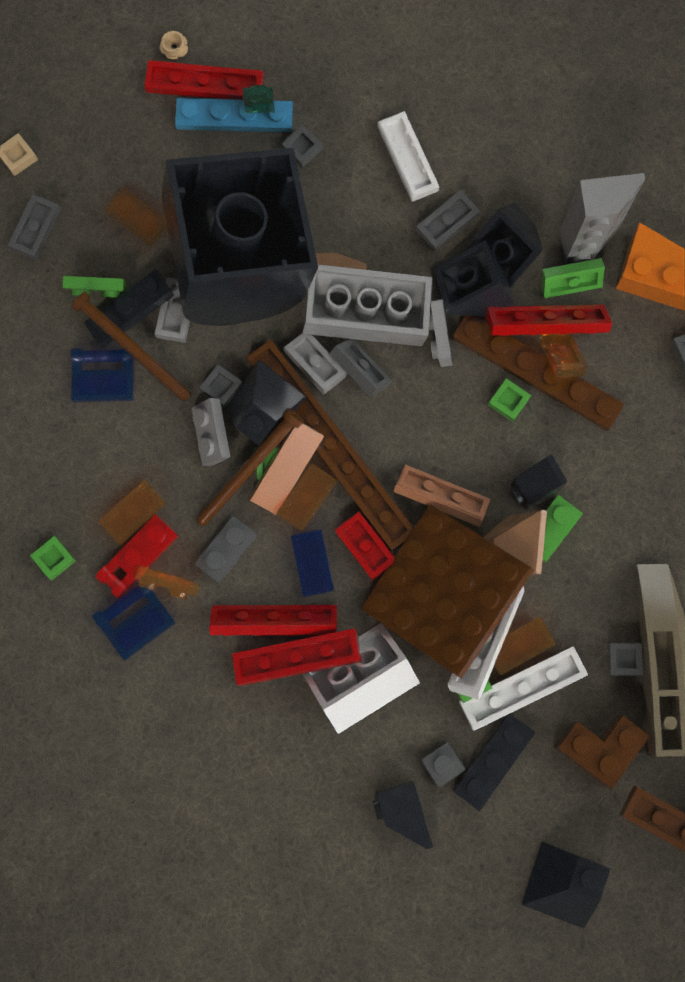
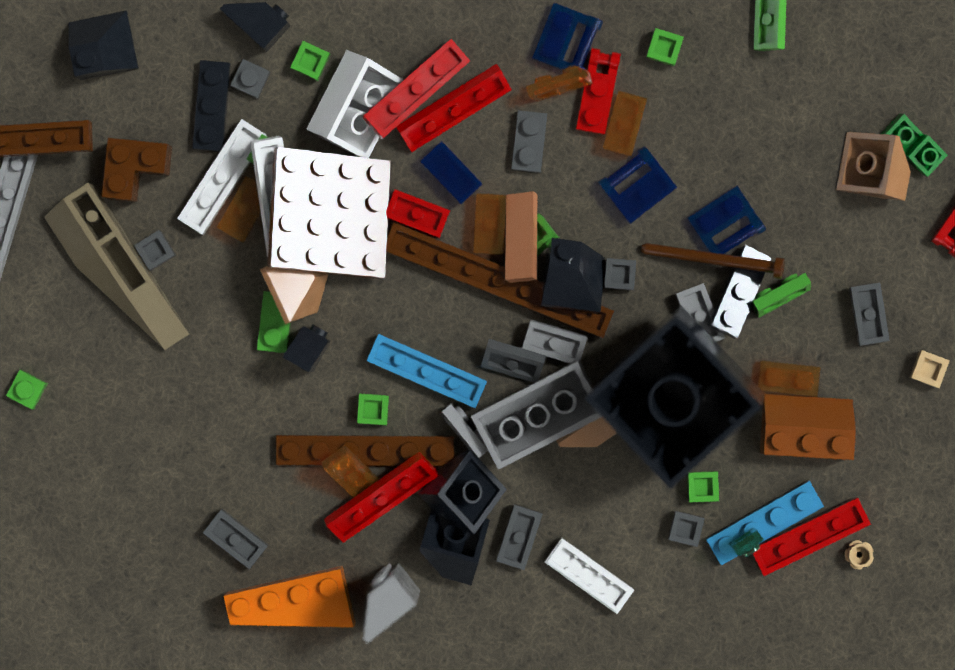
camera: 145 degrees right, 10 degrees up
light grey plate [192,398,231,466] -> none
reddish brown bar [197,408,304,526] -> none
nougat tile [393,464,491,527] -> none
bright green plate [541,258,605,298] -> none
none -> bright green plate [290,41,331,81]
none -> dark azure plate [367,334,487,408]
none -> clear blue plate [597,146,677,224]
none -> dark orange slope [760,394,856,460]

